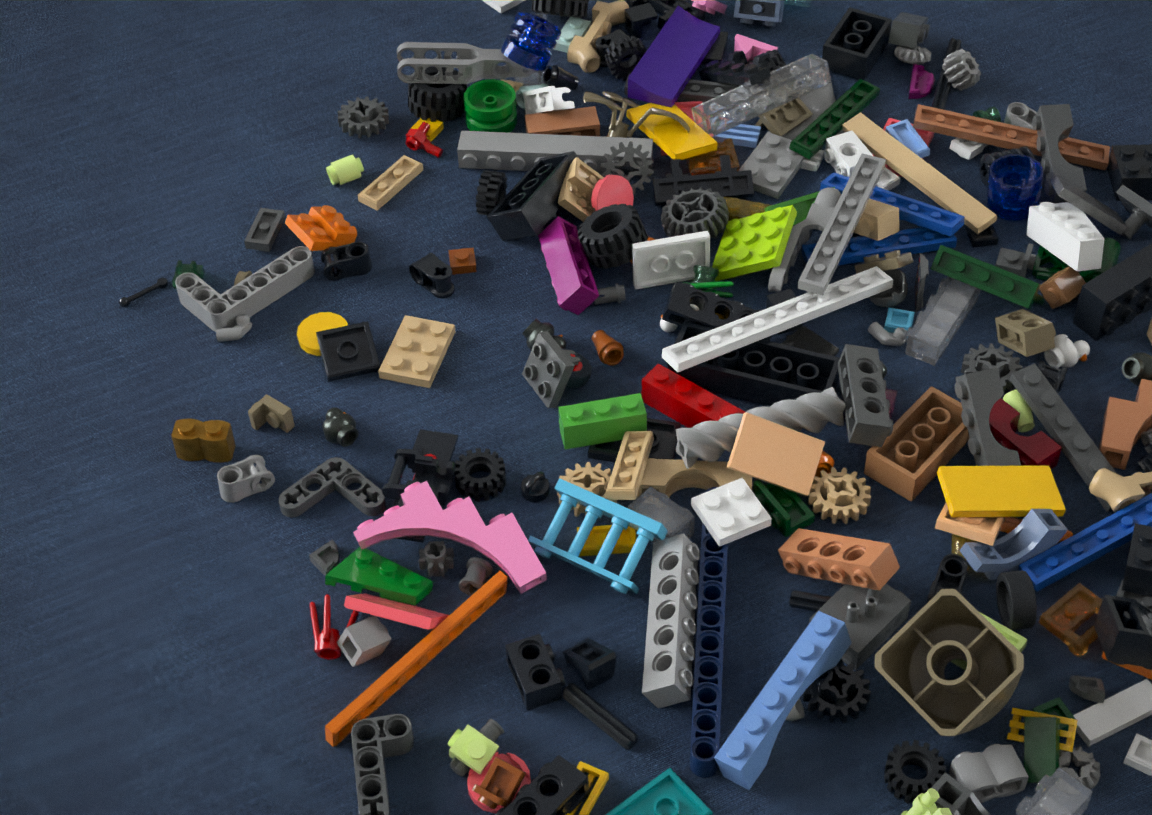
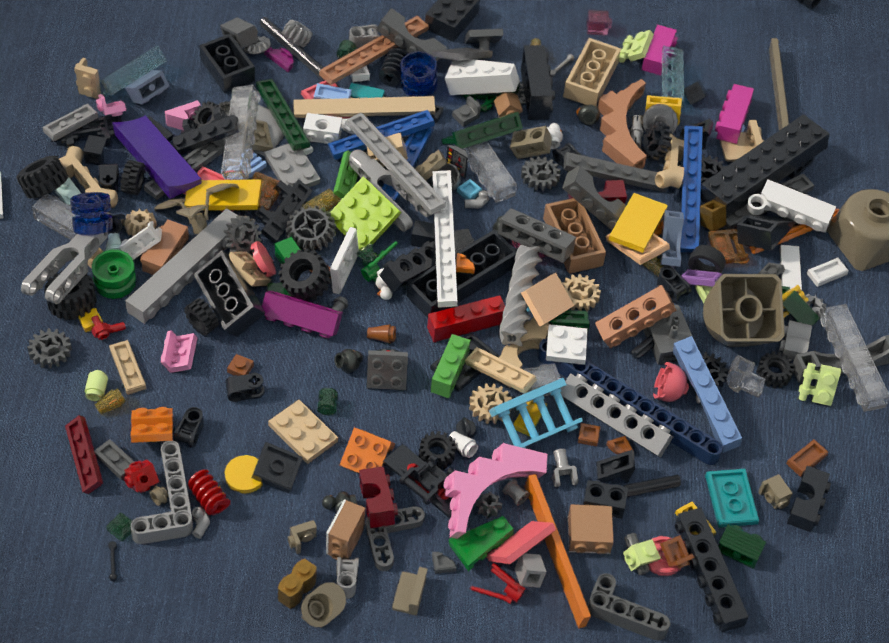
camera: 65 degrees left, 5 degrees up
none -> dark red plate [65,415,103,494]
none -> clear yellow cone [94,388,126,415]
none -> tan gear [124,208,157,237]
none -> red brick [124,460,160,492]
none -> bright pink bracket [161,330,197,373]
none -> red piece [188,470,231,515]
none -> green brick [275,237,300,264]
none -> dark tan piece [301,583,346,627]
none -> clear green wheel [317,388,338,415]
none -> medium nougat piece [326,500,365,560]
none -> orange bracket [340,427,395,473]
none -> teal tile [349,83,385,98]
none -> dark red arch [359,466,398,528]
none -> dark tan panel [392,567,427,616]
none -> white cone [450,431,478,458]
none -> orange tile [456,253,475,274]
none -> light grey piece [552,449,578,487]
none -> medium nougat piece [568,504,613,554]
none -> dark orange tile [578,423,600,447]
none -> dark orange tile [607,436,633,455]
none -> coral cylinder [653,362,689,402]
none -> medium lavender tile [681,269,722,287]
none -> pearl gold brick [700,200,727,231]
none -> clear brick [727,355,766,397]

